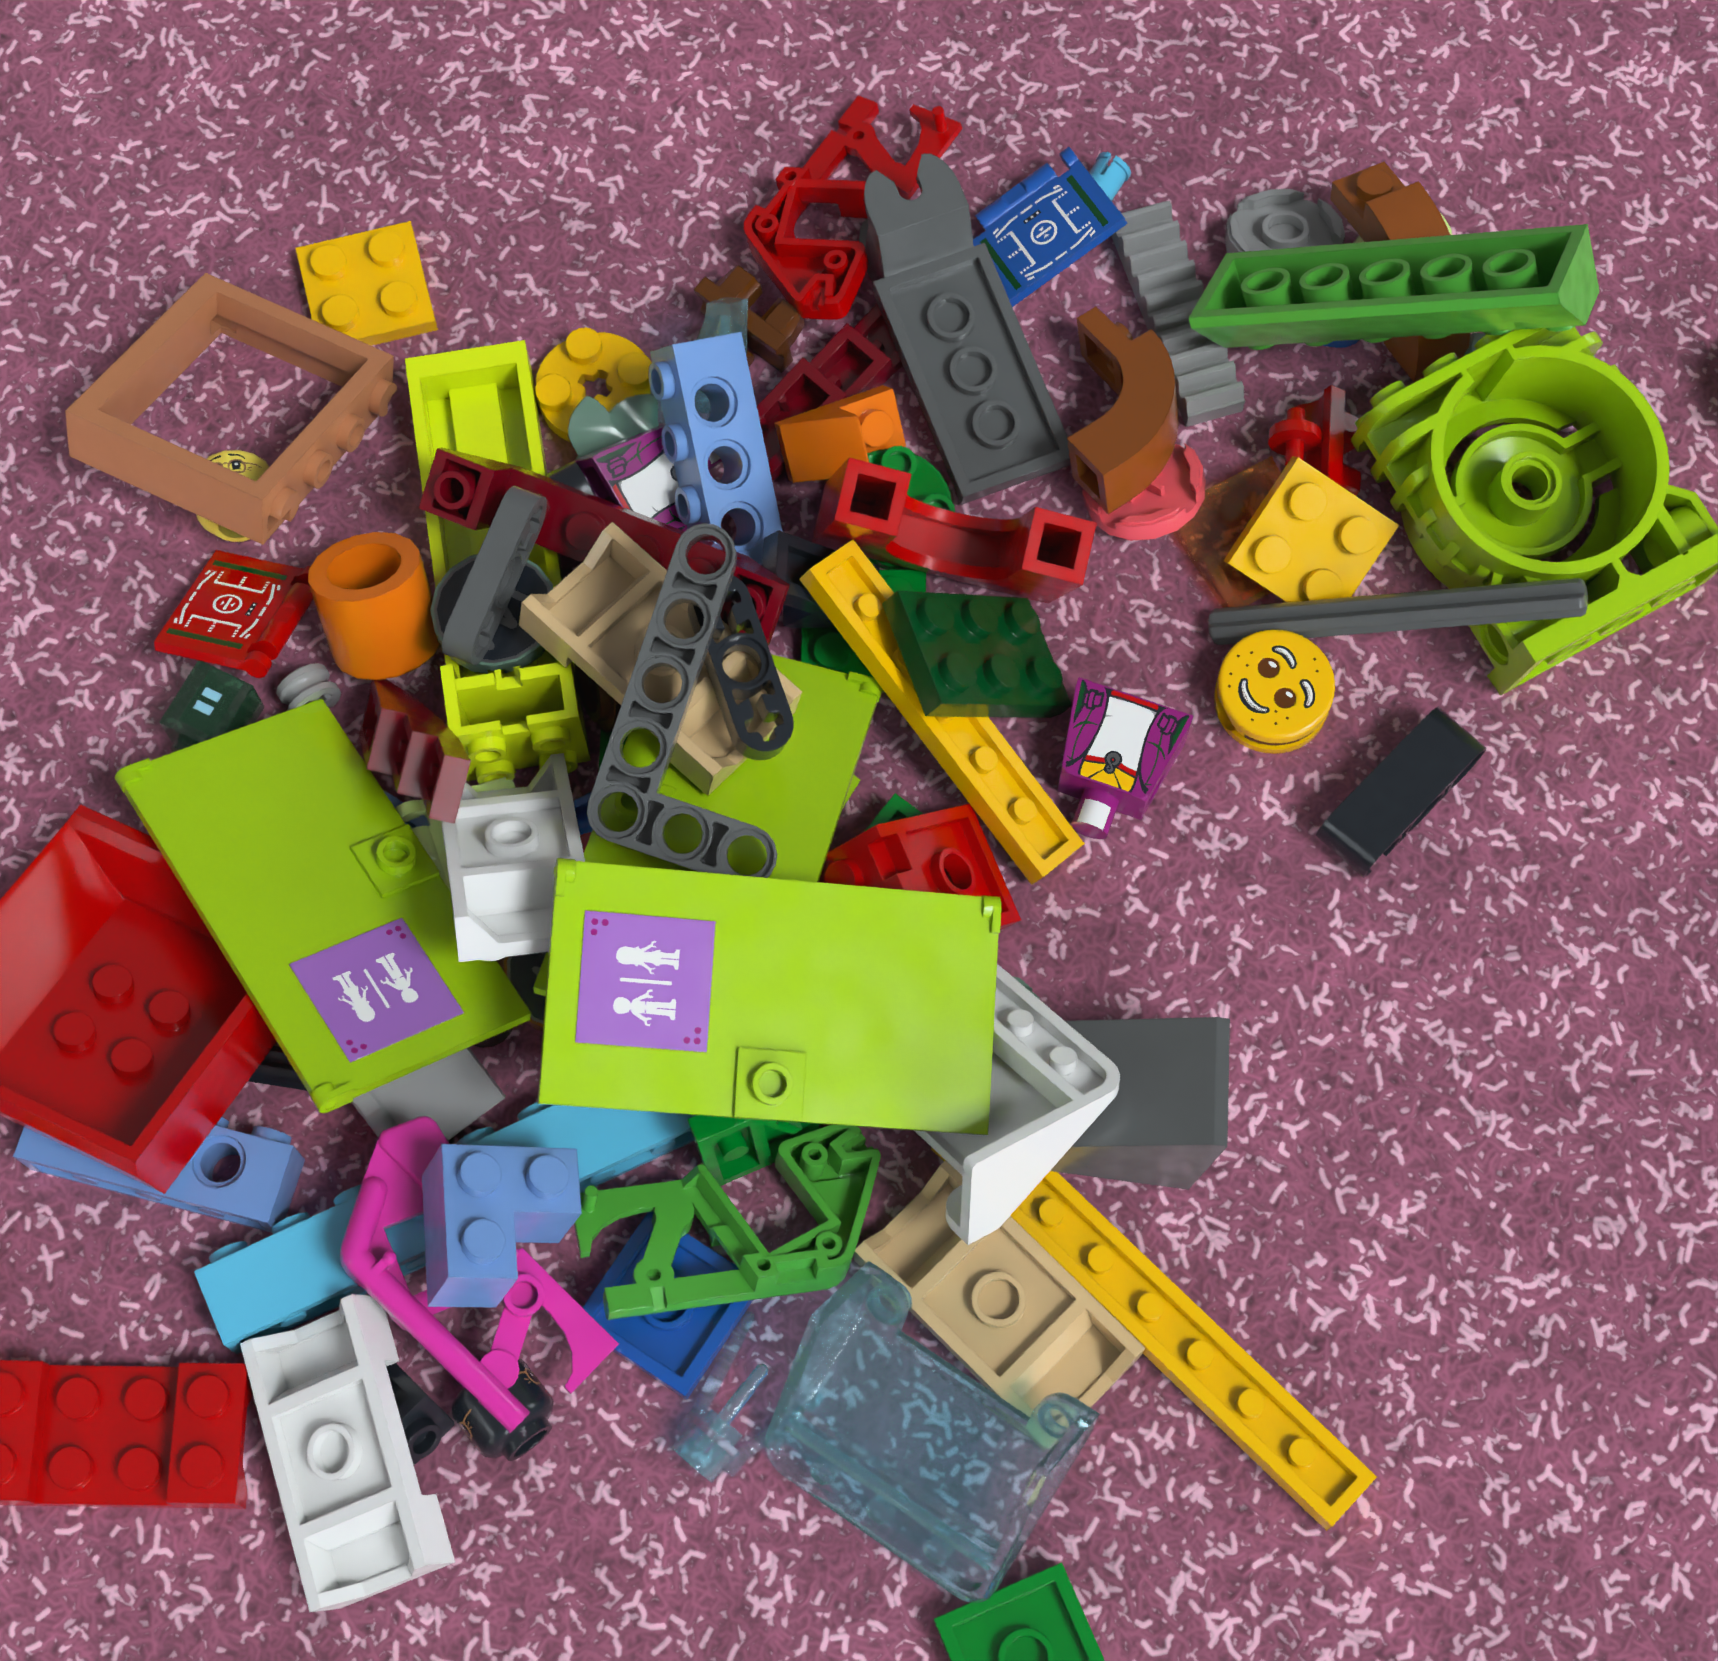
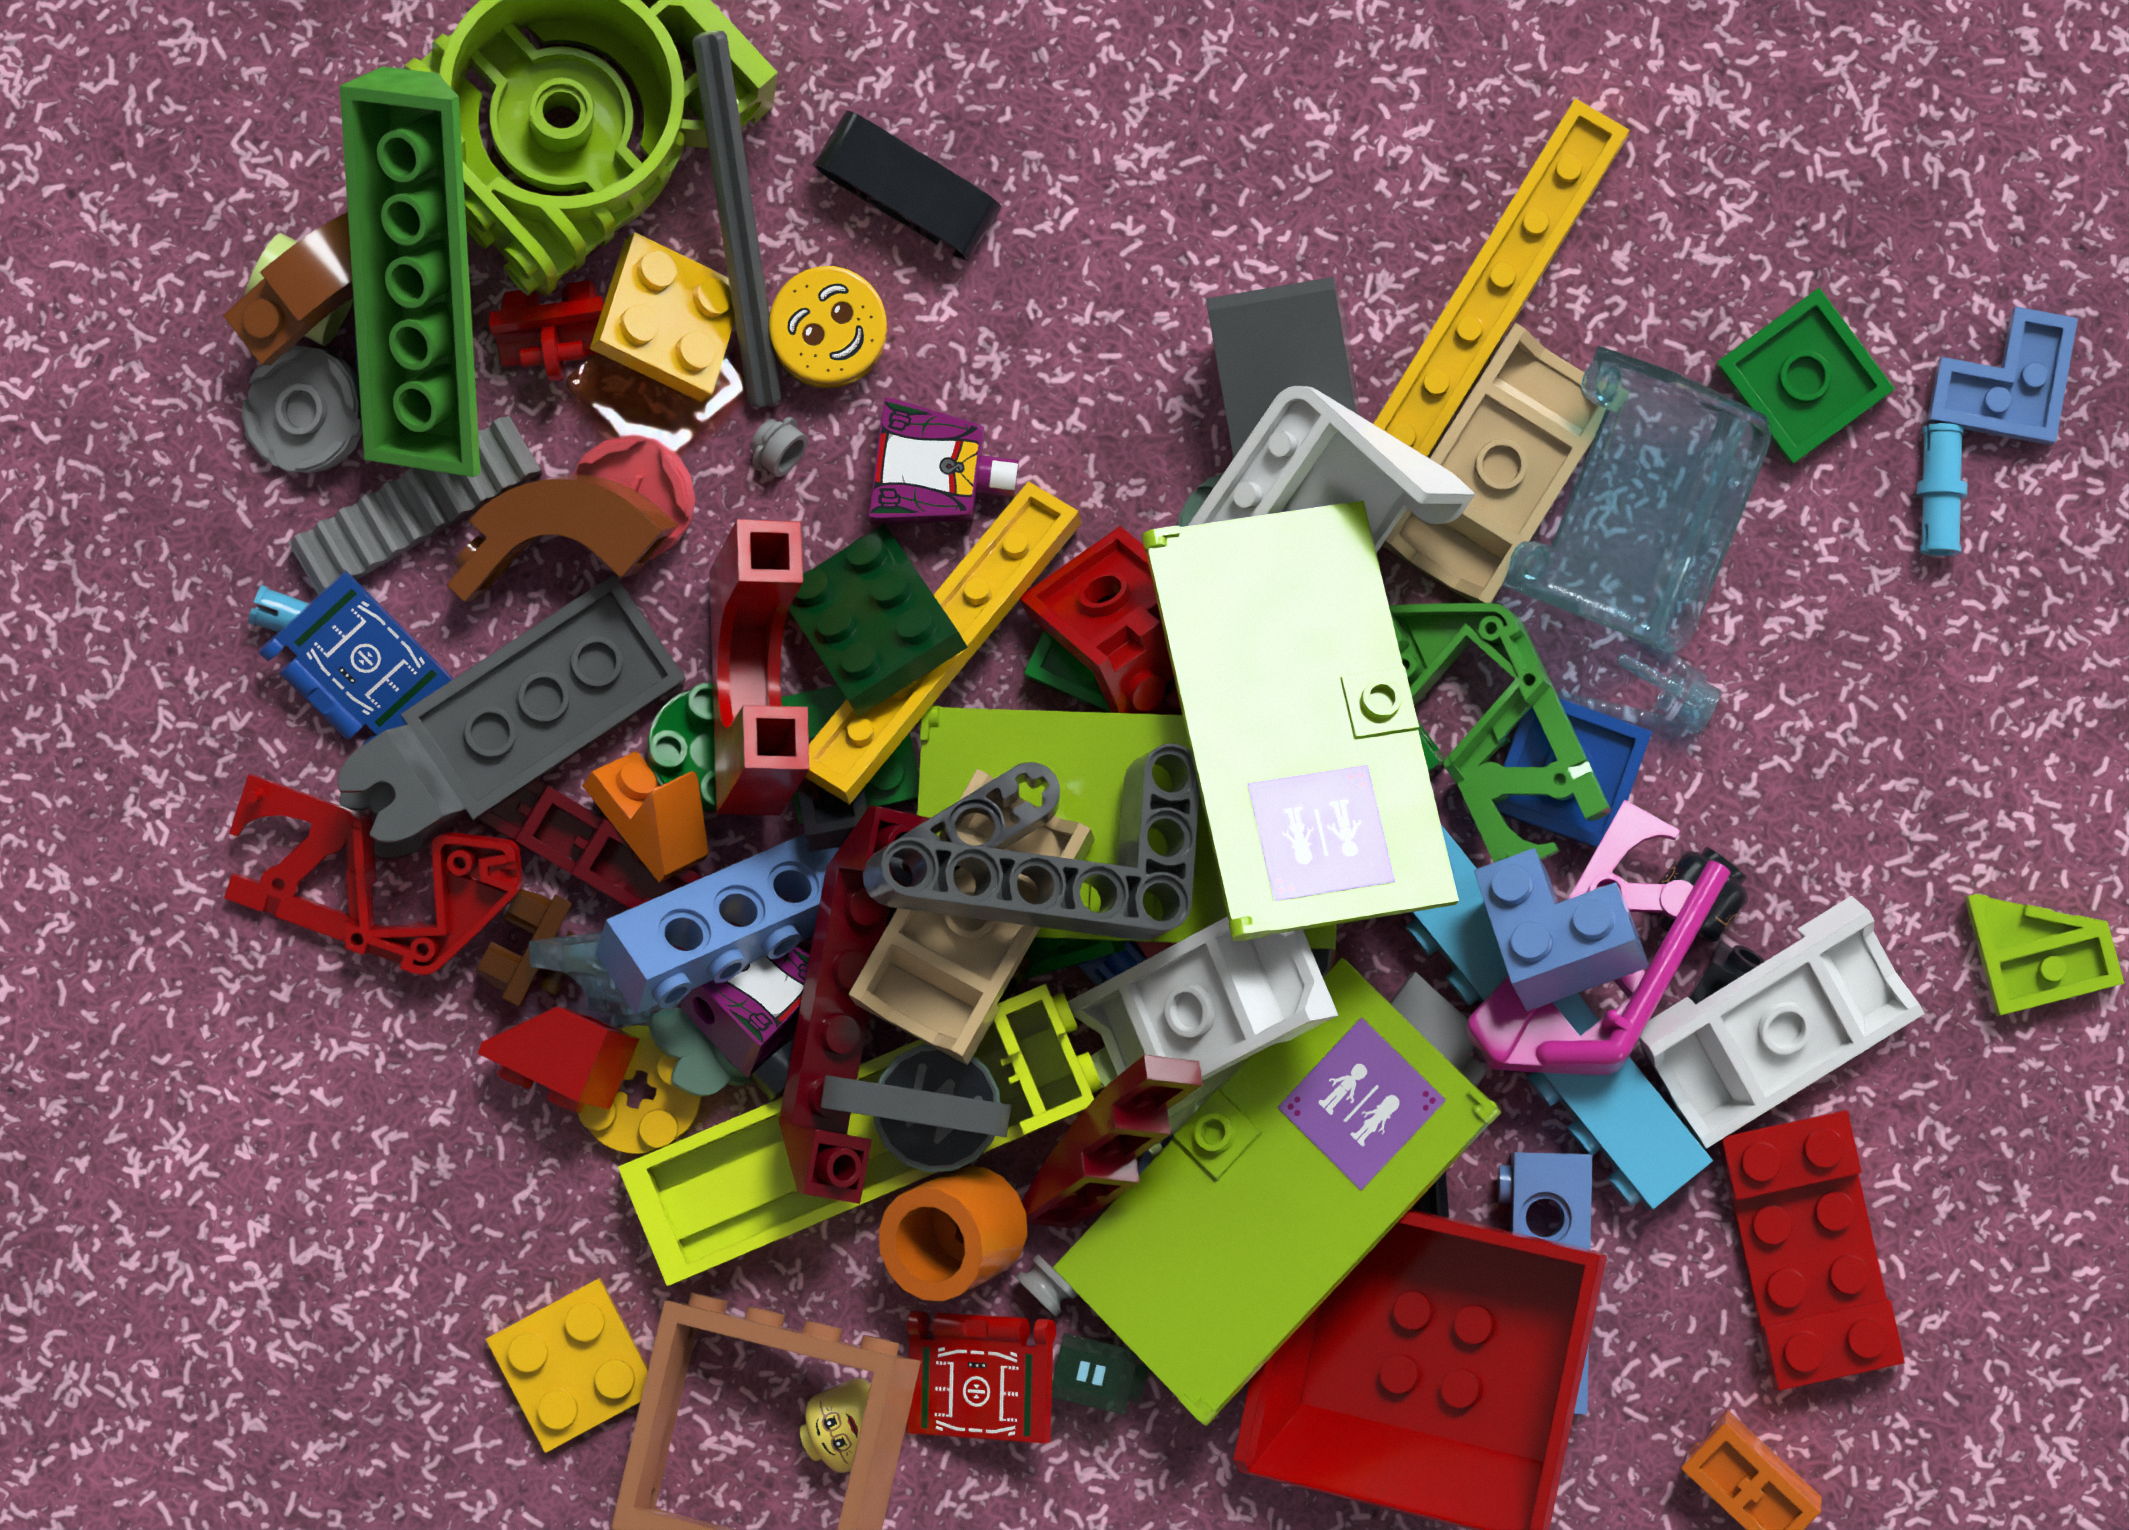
camera: 100 degrees left, 15 degrees up
none -> red slope [477,1006,640,1113]
none -> light grey plate [750,417,808,477]

